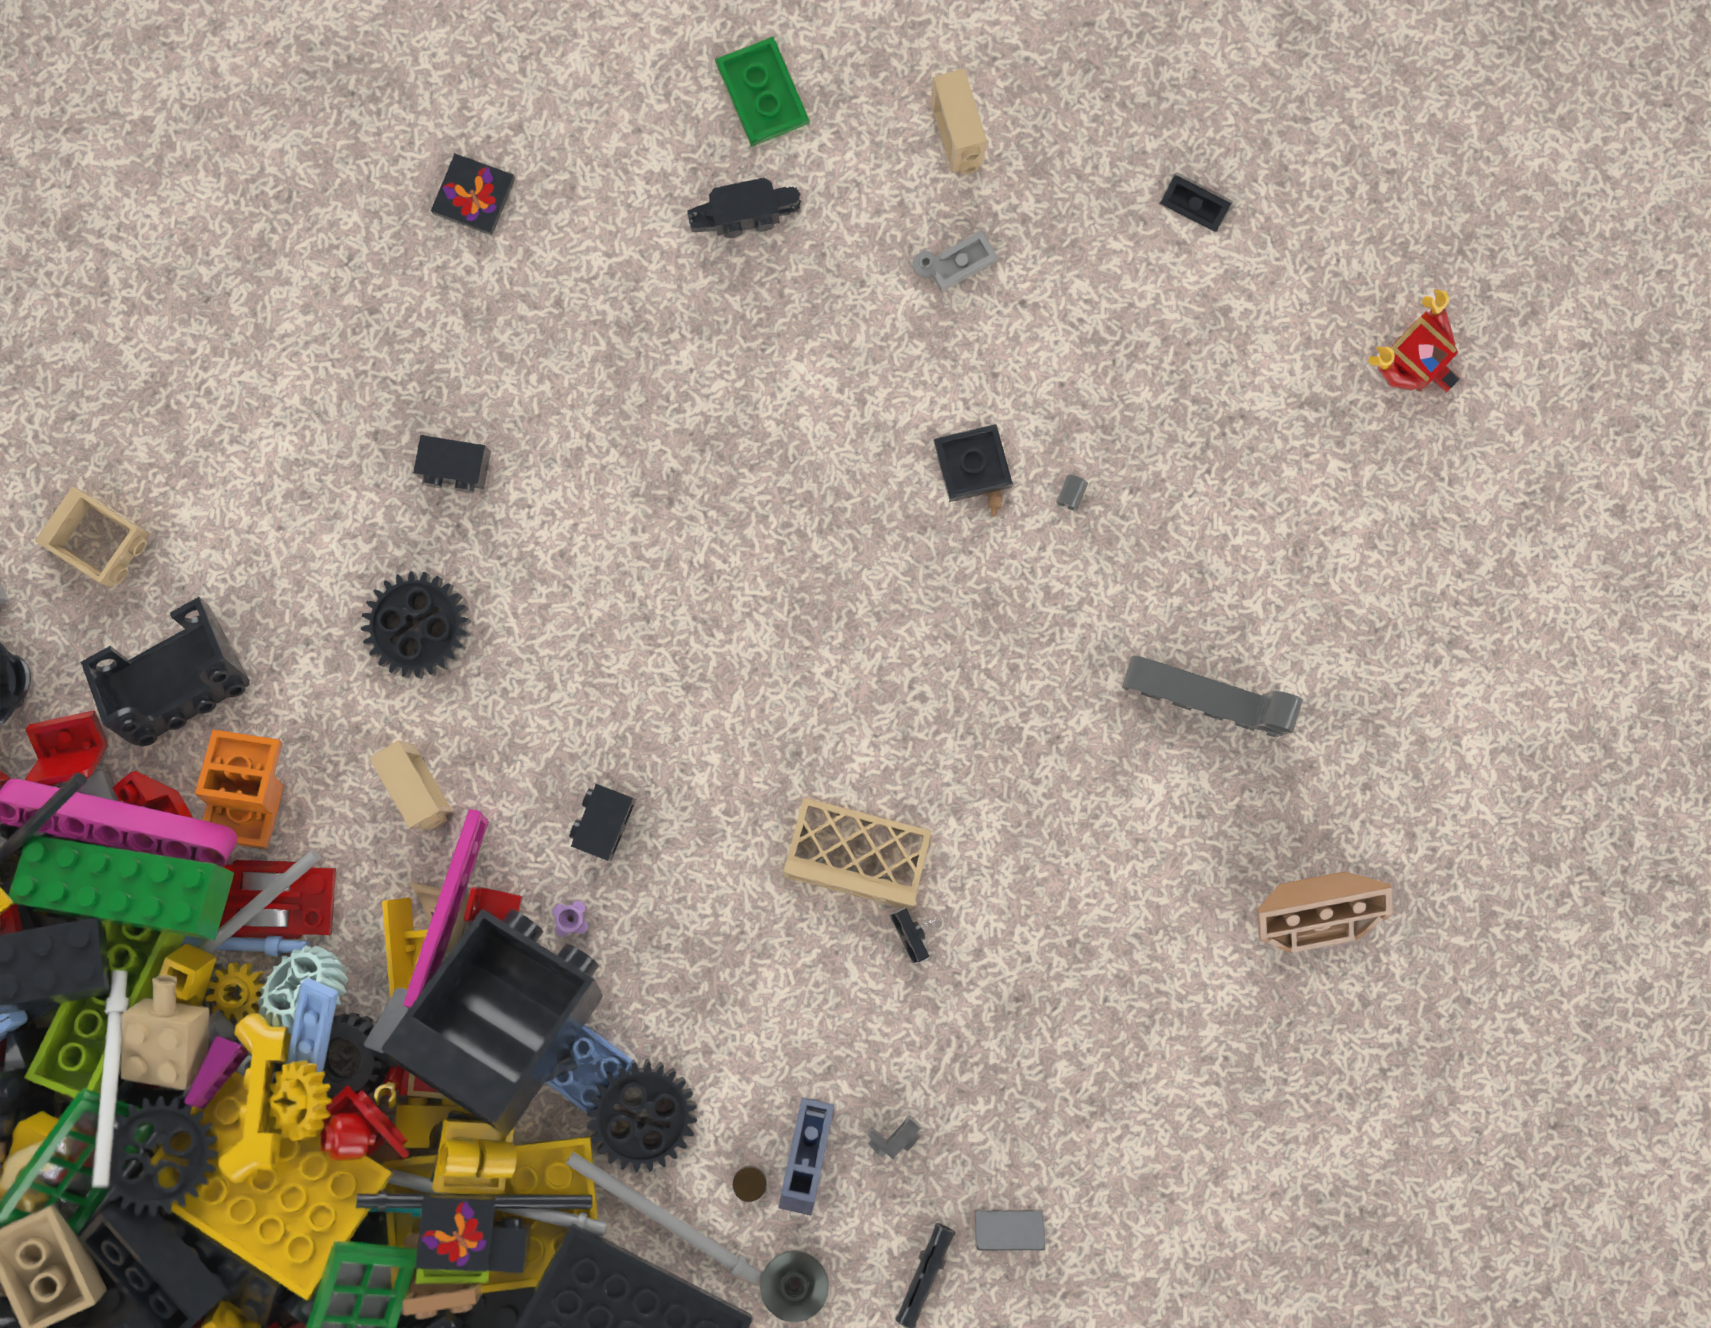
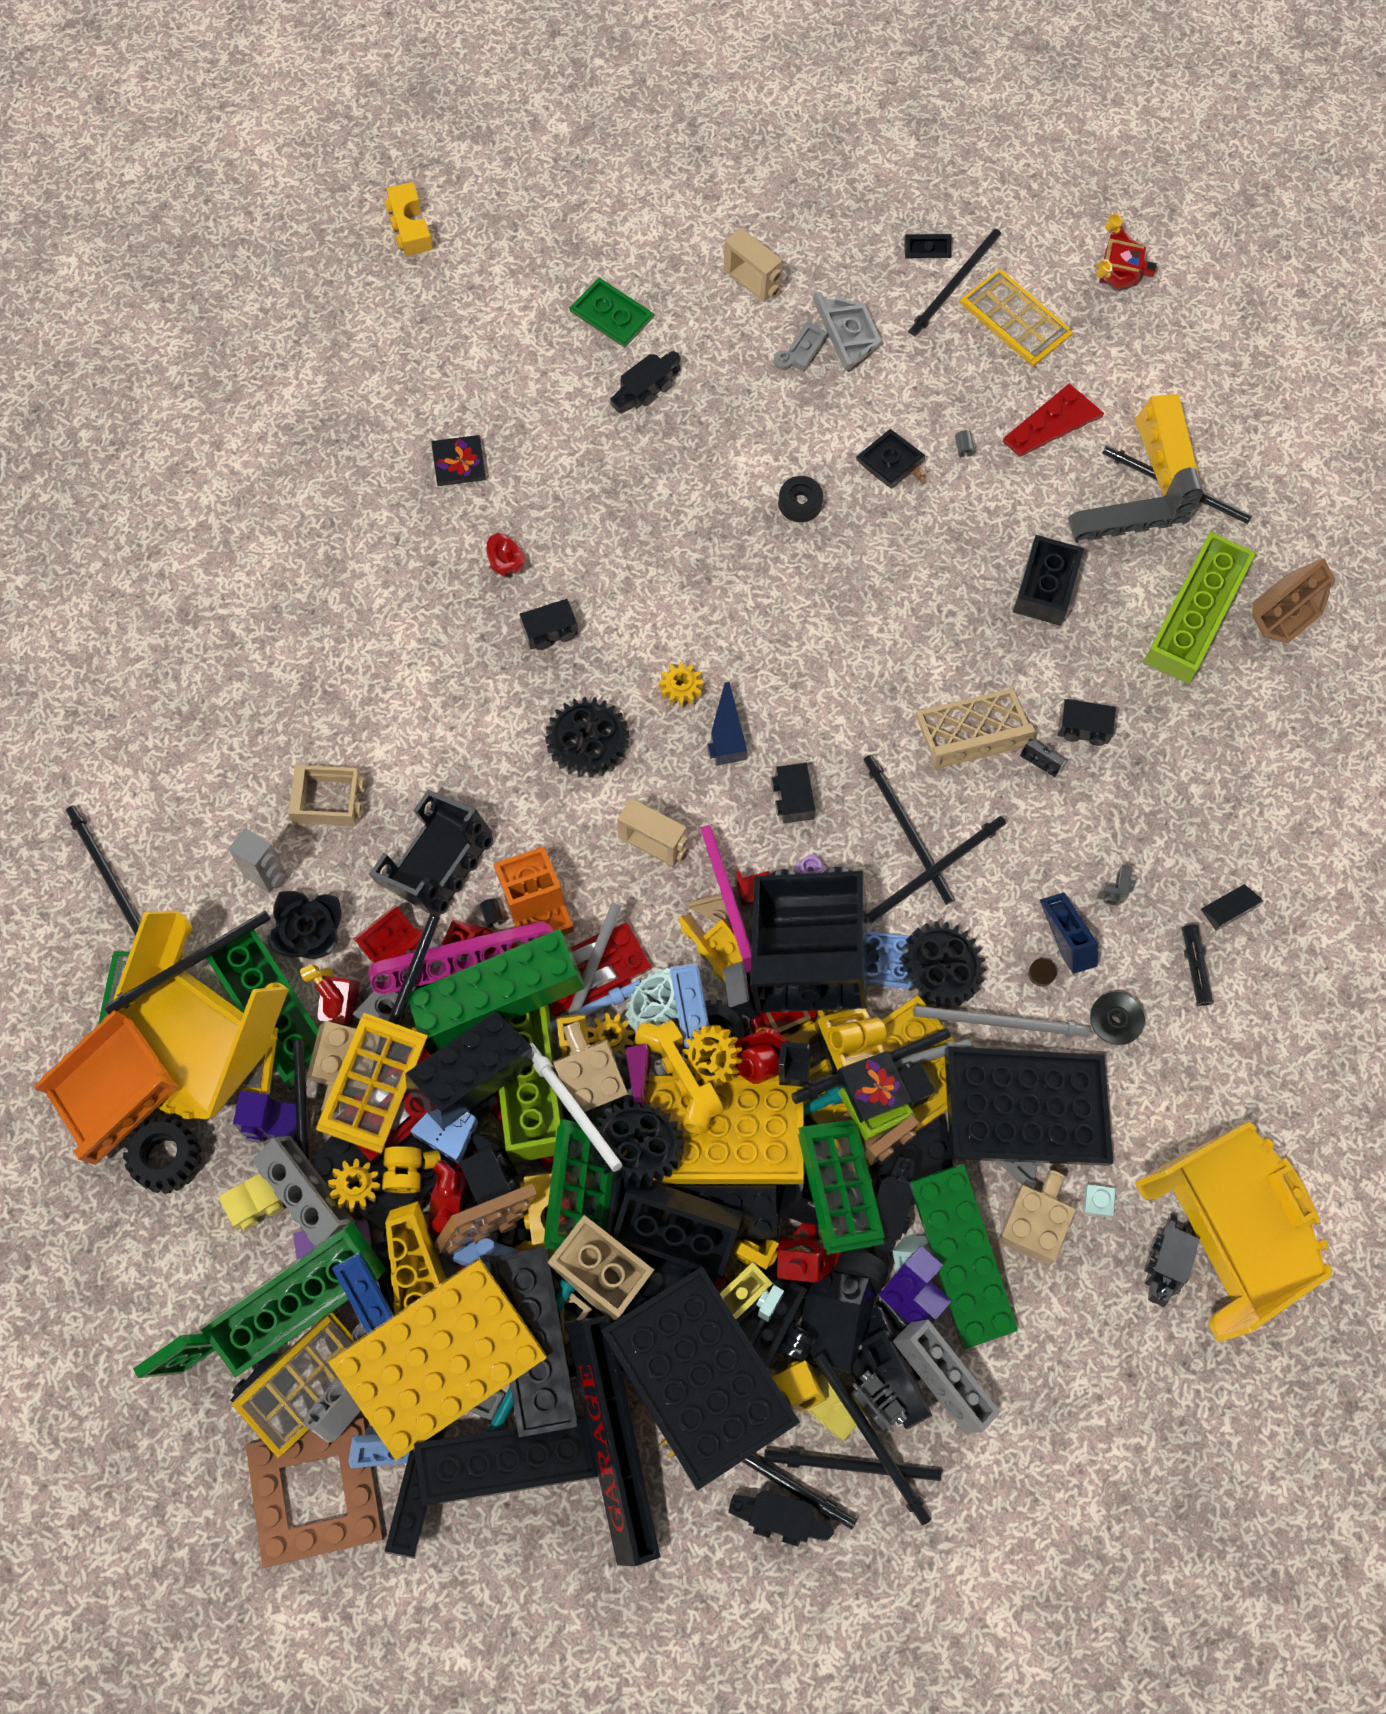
camera: 30 degrees left, 15 degrees down
none -> black hinge [479,898,505,928]
none -> red hat [486,533,526,577]
none -> yellow gear [659,662,704,708]
none -> dark blue slope [707,682,747,766]
none -> black tyre [778,476,823,522]
none -> black panel [778,1042,811,1087]
none -> light grey wing [812,292,882,371]
none -> black bar [863,755,955,905]
none -> black bar [867,816,1006,924]
none -> black bar [908,228,1001,337]
none -> clear piece [959,269,1073,367]
none -> red wing [1002,383,1104,457]
none -> black brick [1013,535,1084,626]
none -> black brick [1057,699,1116,746]
none -> black bar [1102,445,1252,524]
none -> yellow wedge [1134,394,1200,496]
none -> lime brick [1143,531,1256,684]

